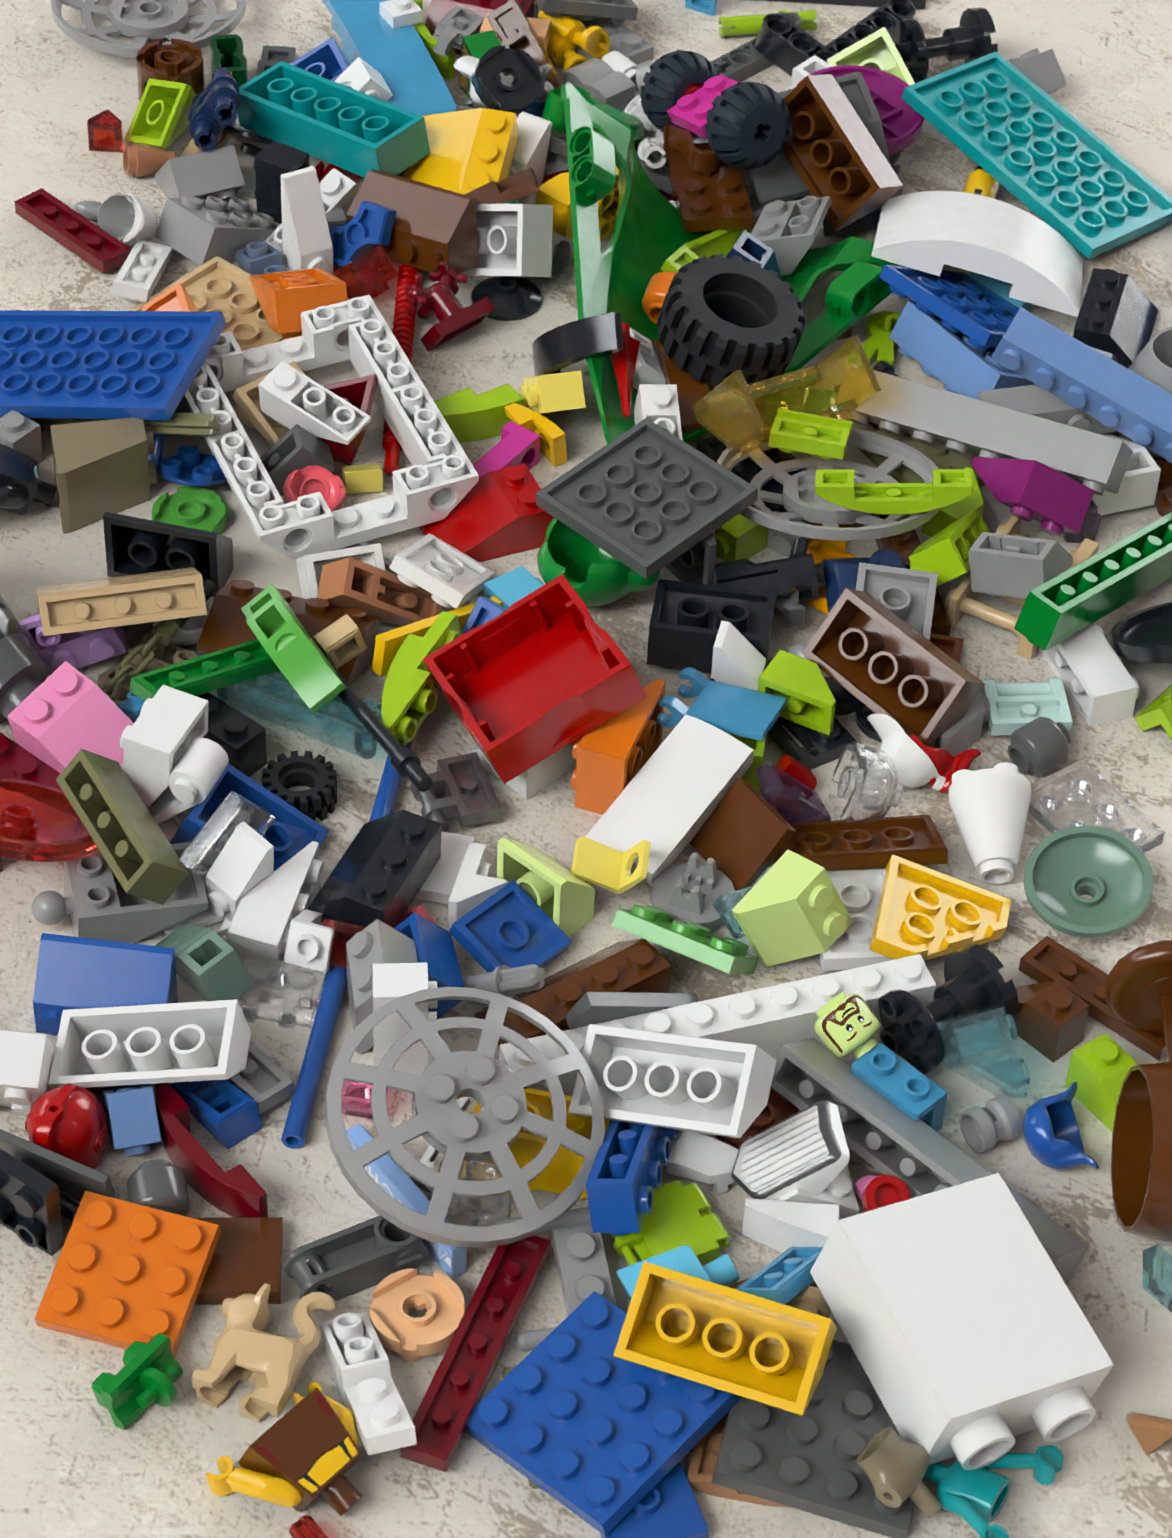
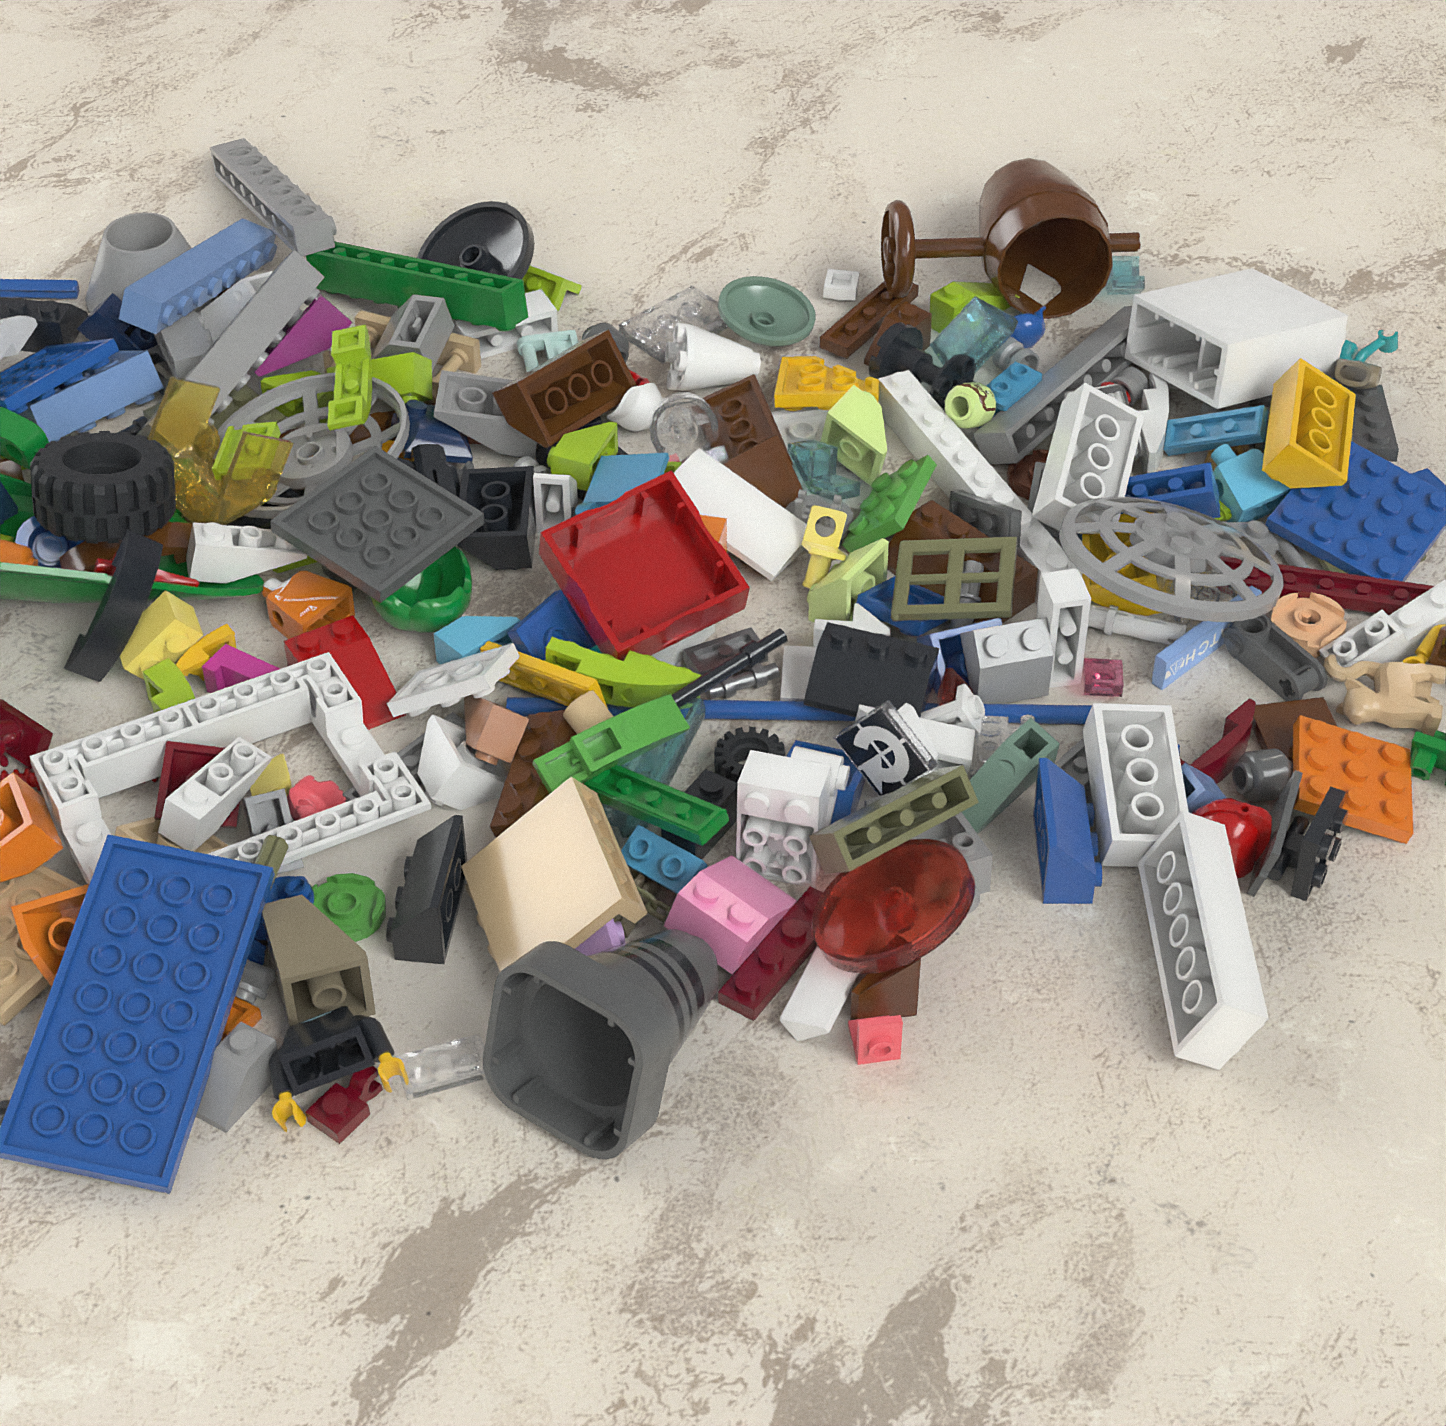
camera: 95 degrees left, 0 degrees up
none -> olive window [890,537,1018,621]

